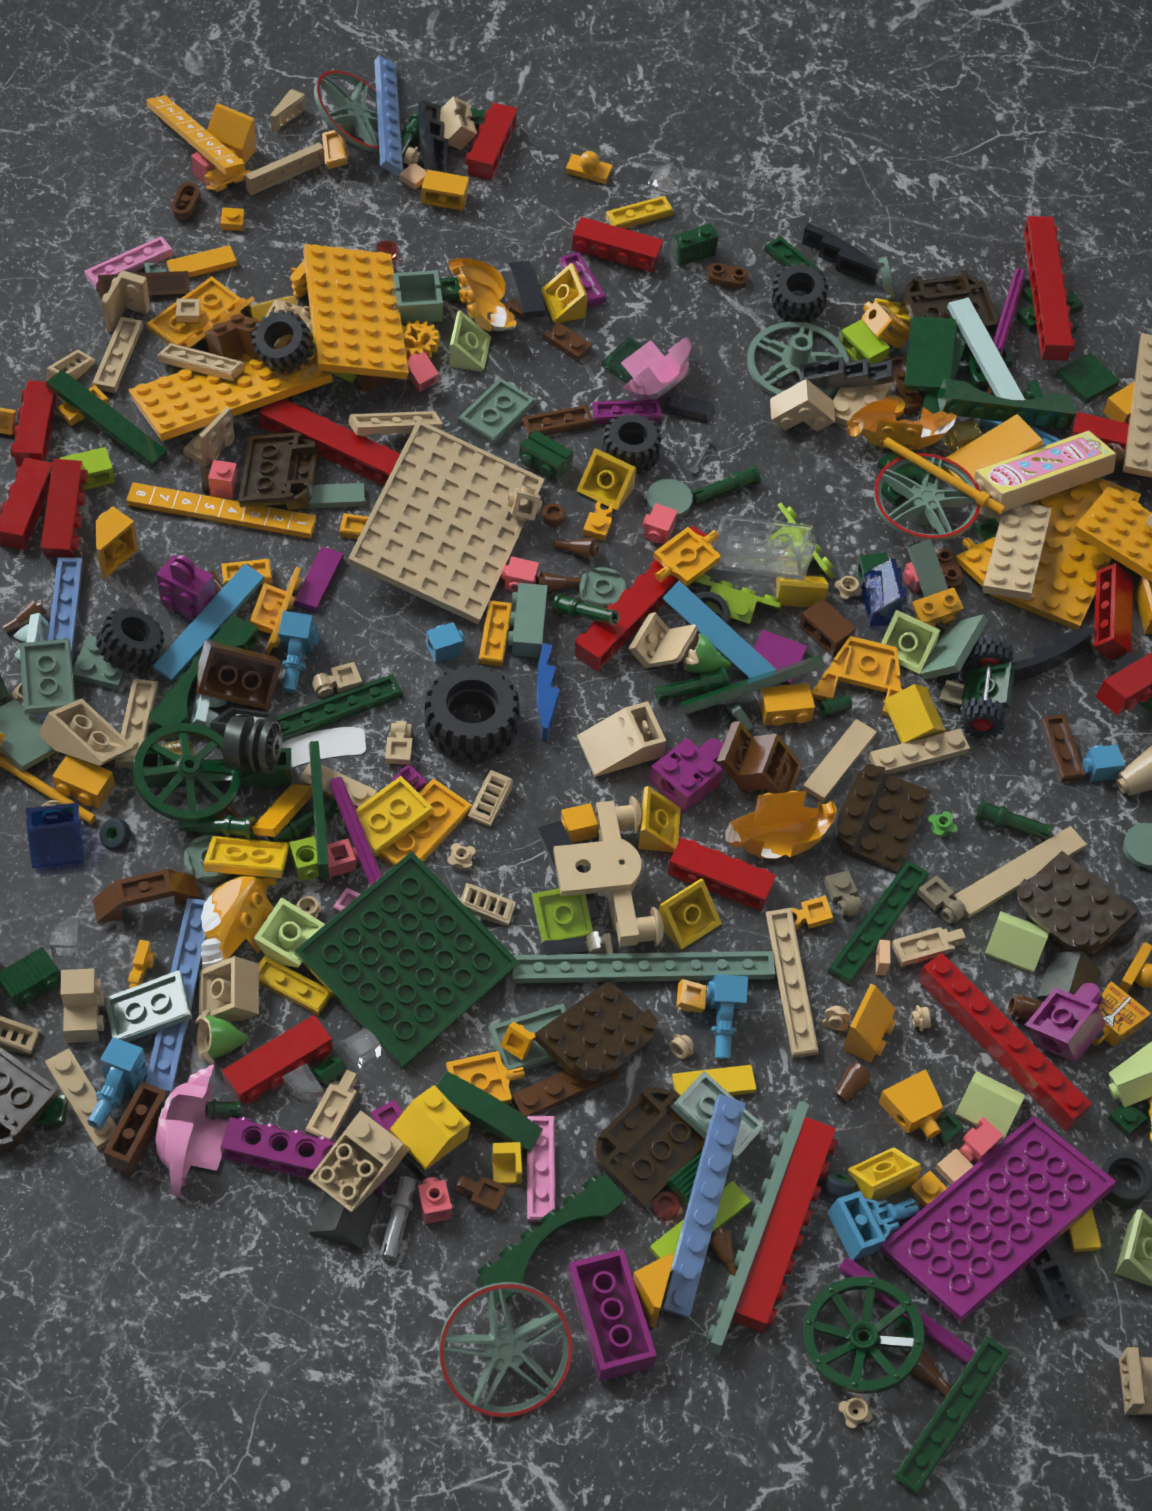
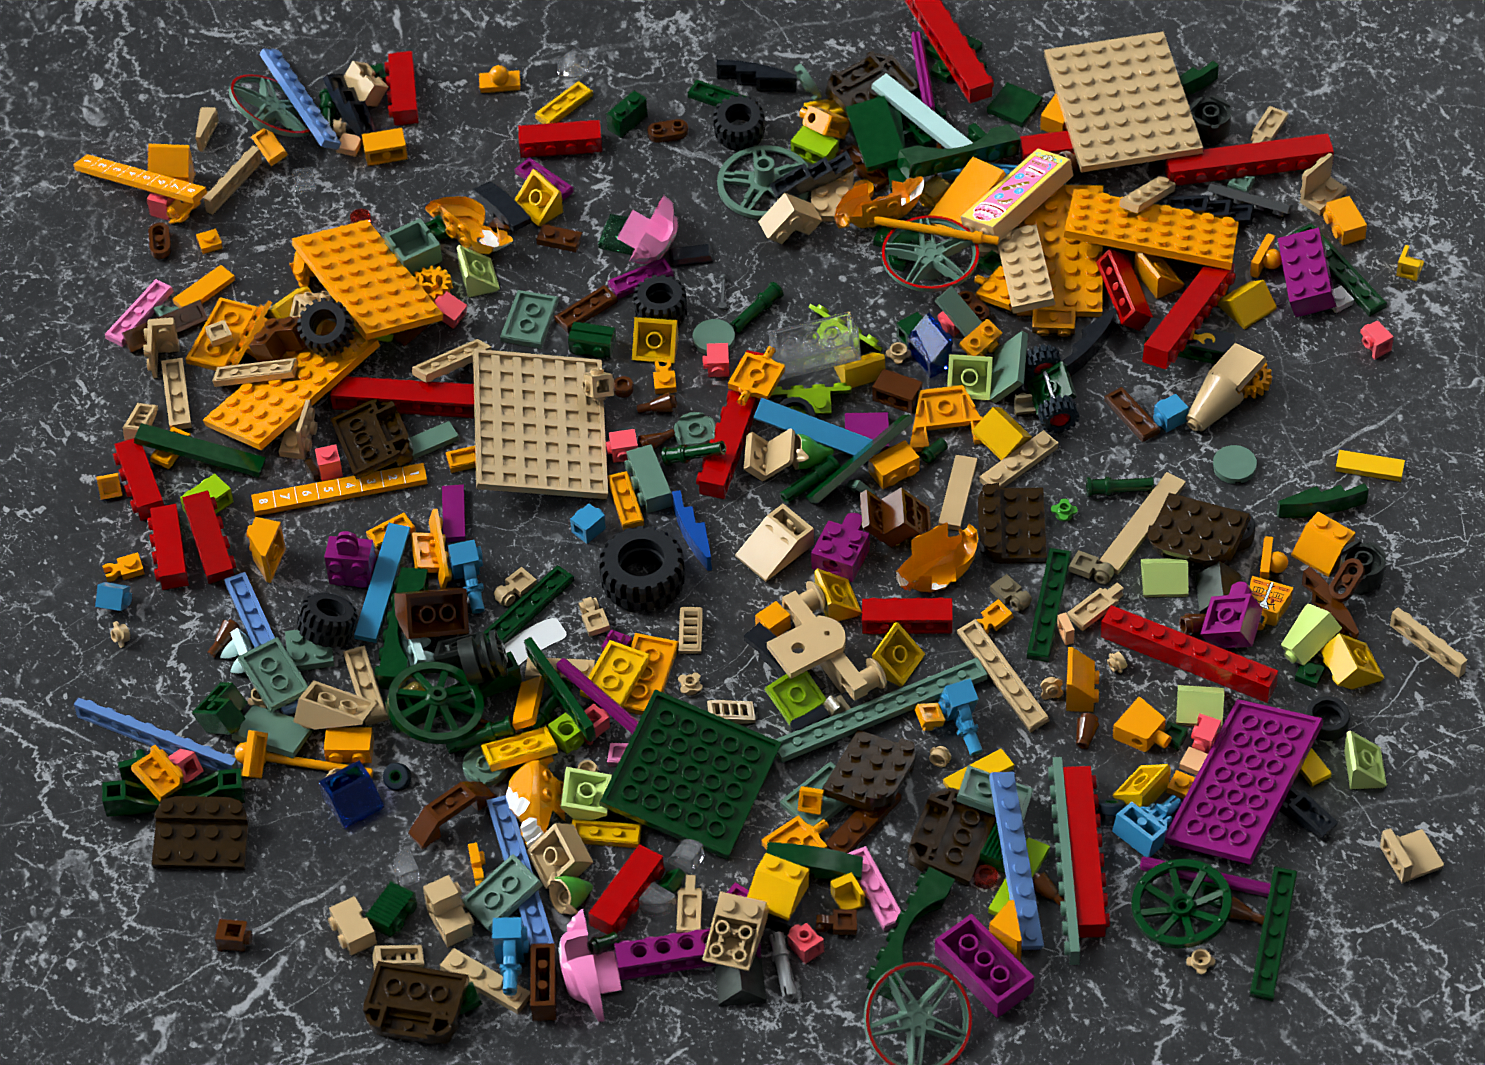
camera: 15 degrees left, 5 degrees down
none -> light orange bracket [1032,306,1076,337]

